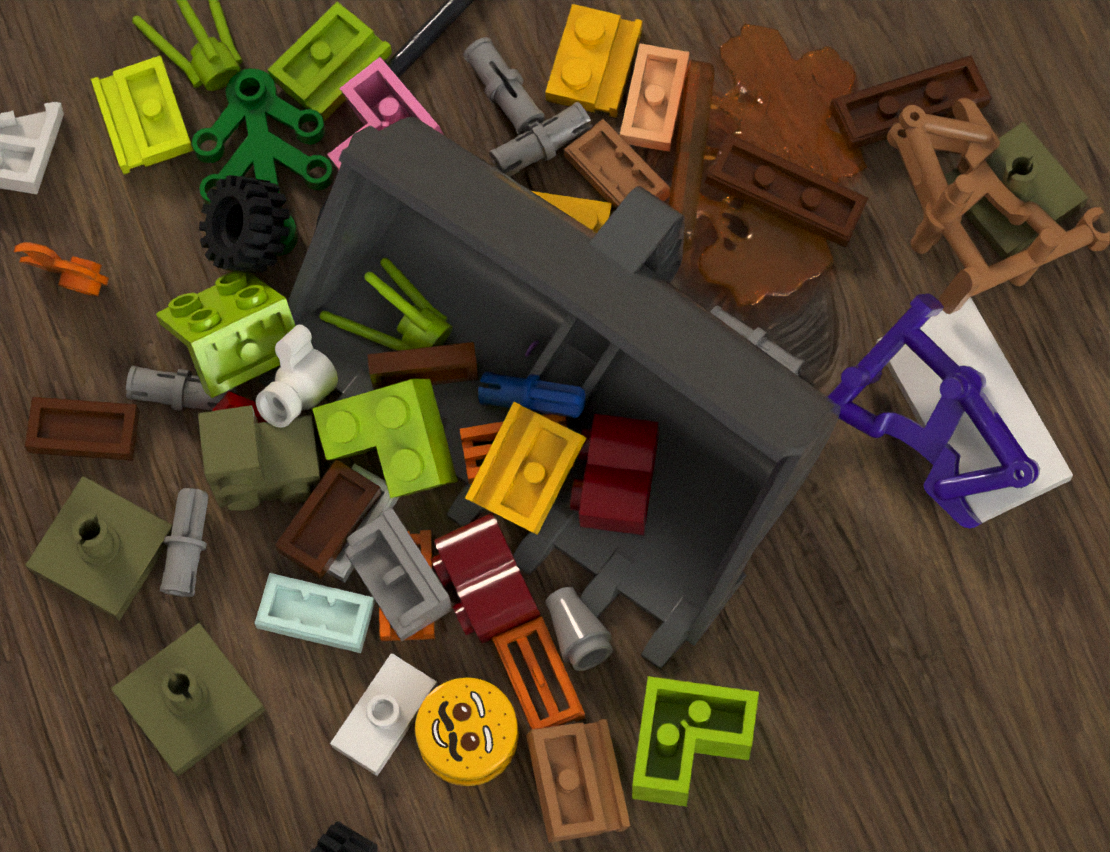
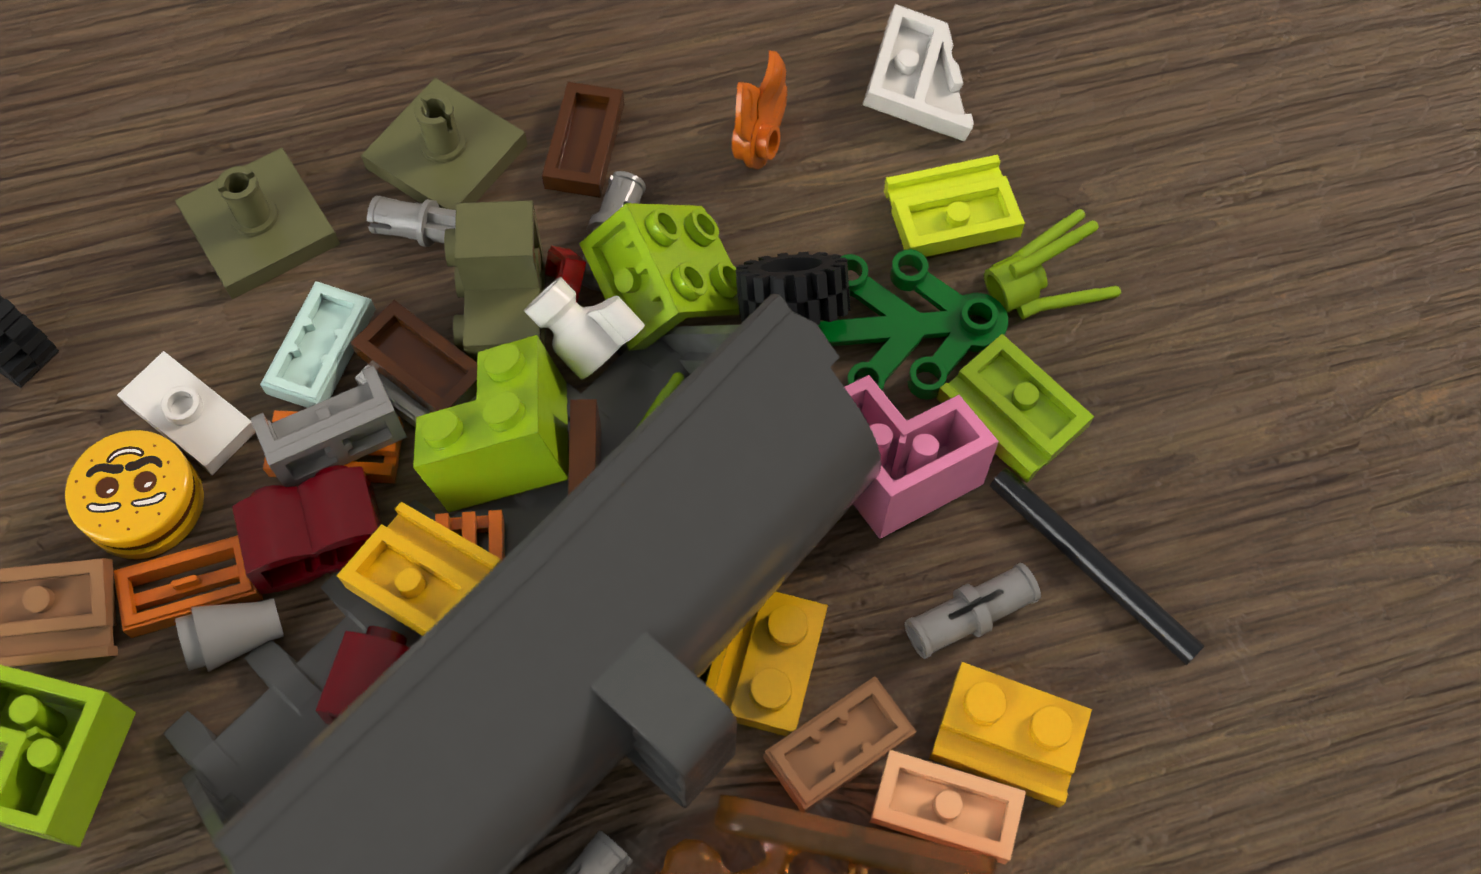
camera: 90 degrees right, 5 degrees down
light grey pin [489,102,593,177] -> none

